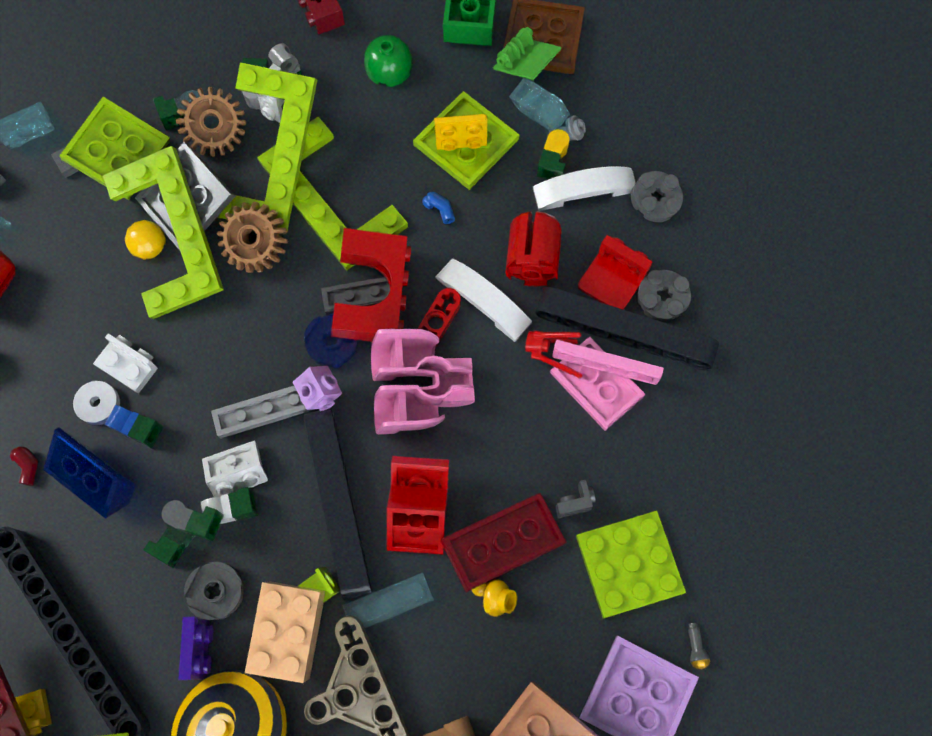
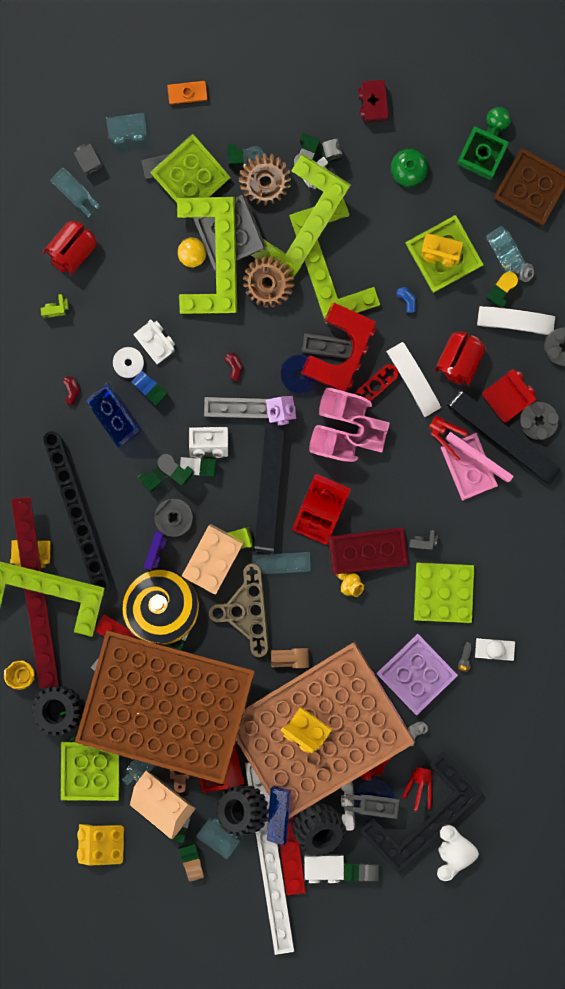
camera: 20 degrees right, 15 degrees up
bright green hinge [493,27,561,80] -> none
none -> orange plate [167,81,207,105]
none -> dark red arm [225,353,243,381]
none -> white tile [475,638,515,661]

